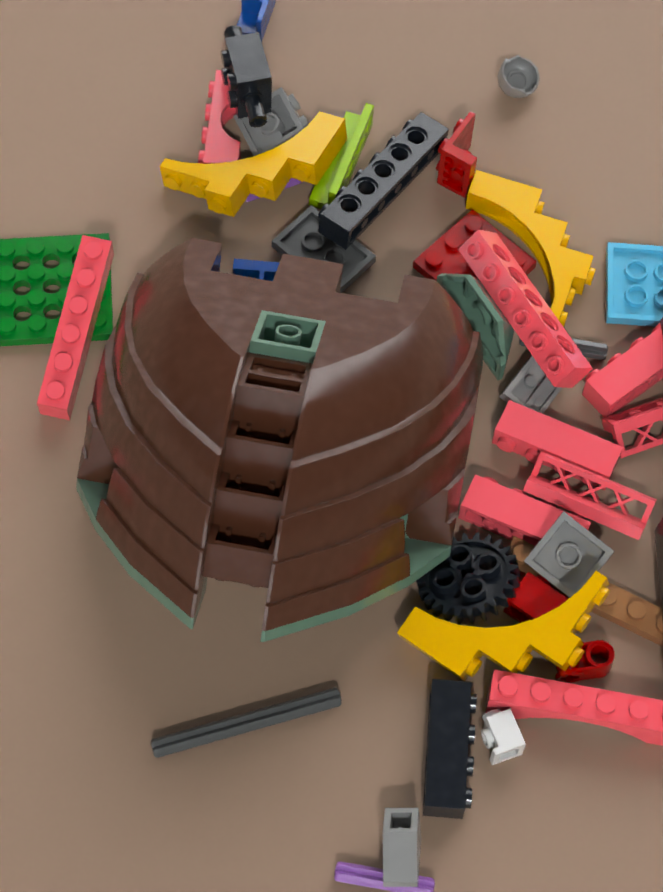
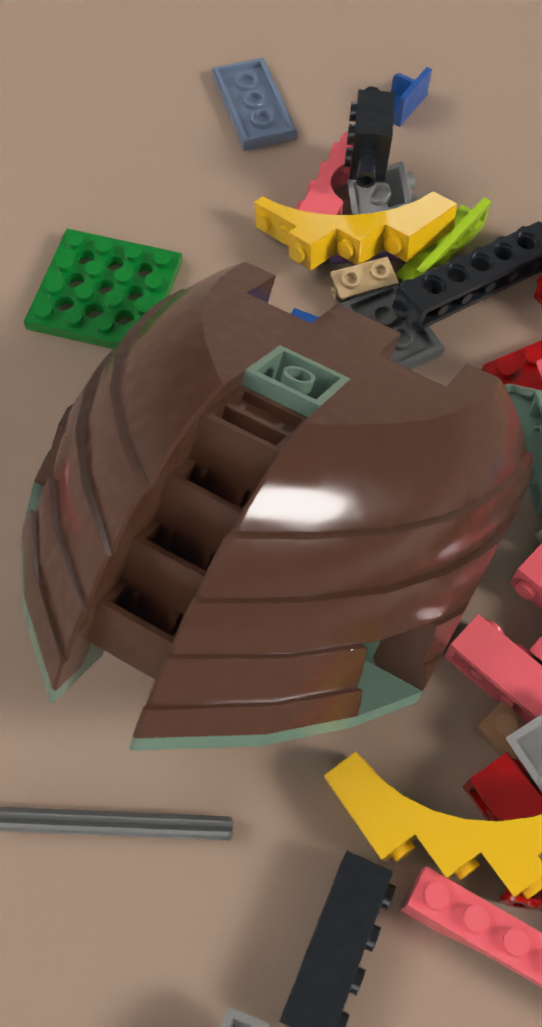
camera: 20 degrees right, 0 degrees up
coral brick [37,235,114,421] -> none
black gear [416,532,521,625] -> none
white brick [481,709,526,765] -> none
none -> sand blue tile [212,58,297,151]
none -> tan hinge [330,256,399,301]

